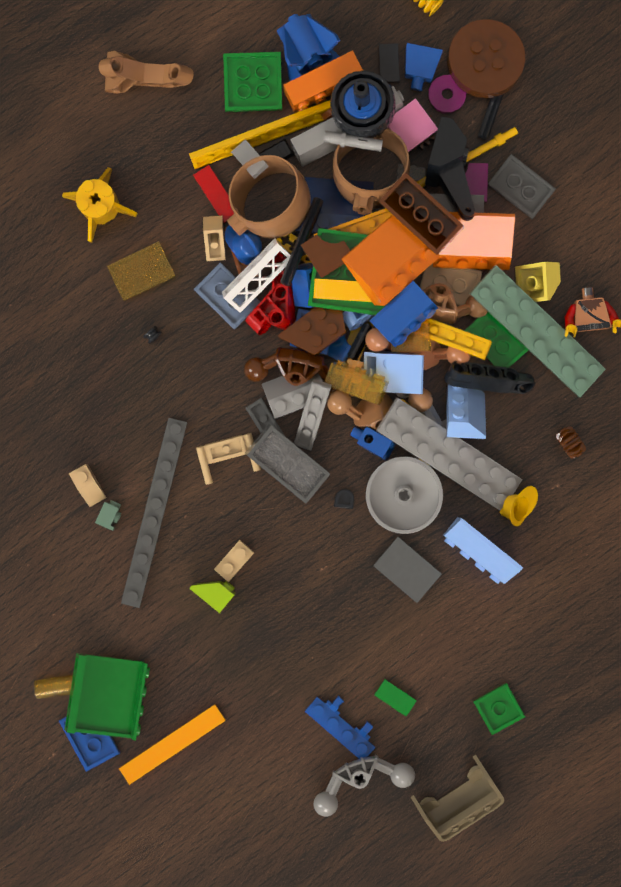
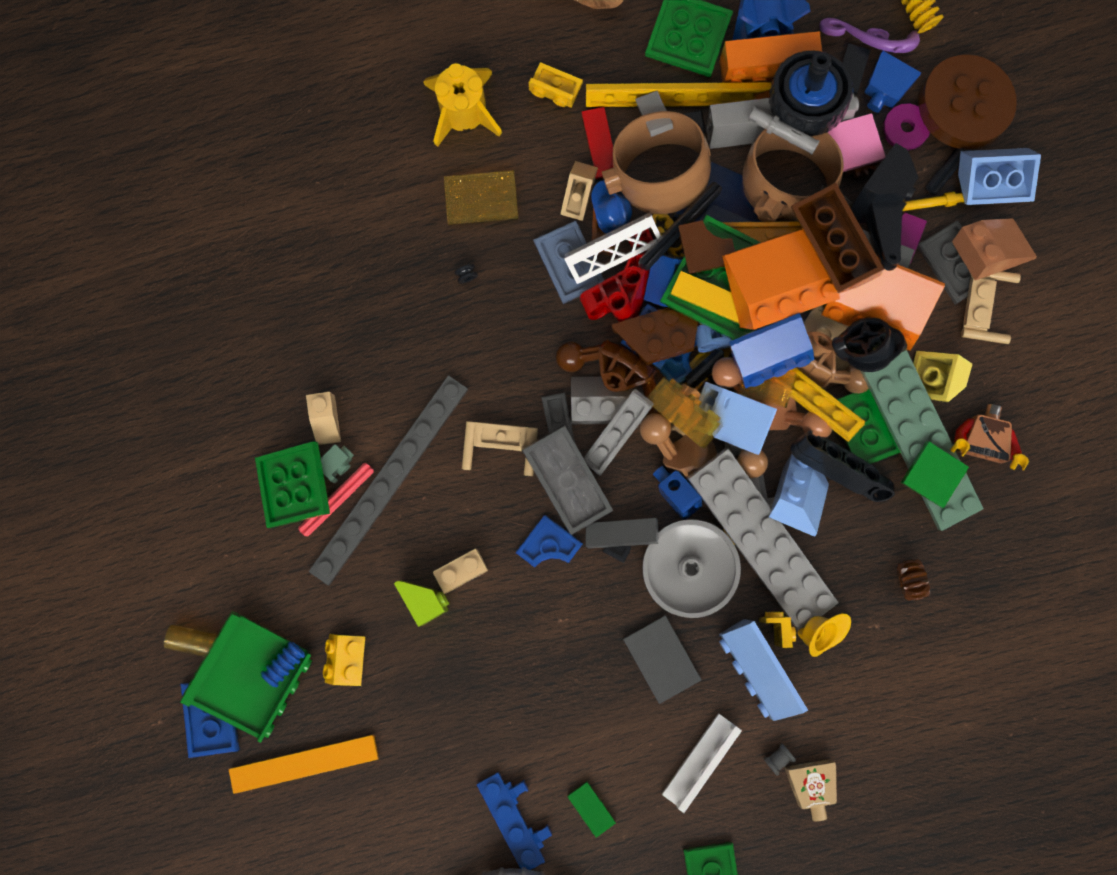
camera: 20 degrees right, 5 degrees down
none -> green plate [255,442,330,528]
none -> blue piece [261,641,306,687]
none -> coral axle [298,463,374,537]
none -> yellow bracket [323,634,365,686]
none -> blue tile [516,515,583,568]
none -> yellow bracket [529,62,583,108]
none -> dark grey tile [586,518,658,549]
none -> white fence [661,713,742,813]
none -> yellow bracket [759,612,796,648]
none -> dark grey bush [763,743,796,776]
none -> tan torso [785,759,837,821]
none -> medium lavender plant [819,18,920,53]
none -> black piece [832,317,907,372]
none -> green tile [901,441,969,509]
none -> nougat slope [952,219,1037,281]
none -> light blue slope [958,148,1041,205]
none -> tan plate [961,271,1021,344]

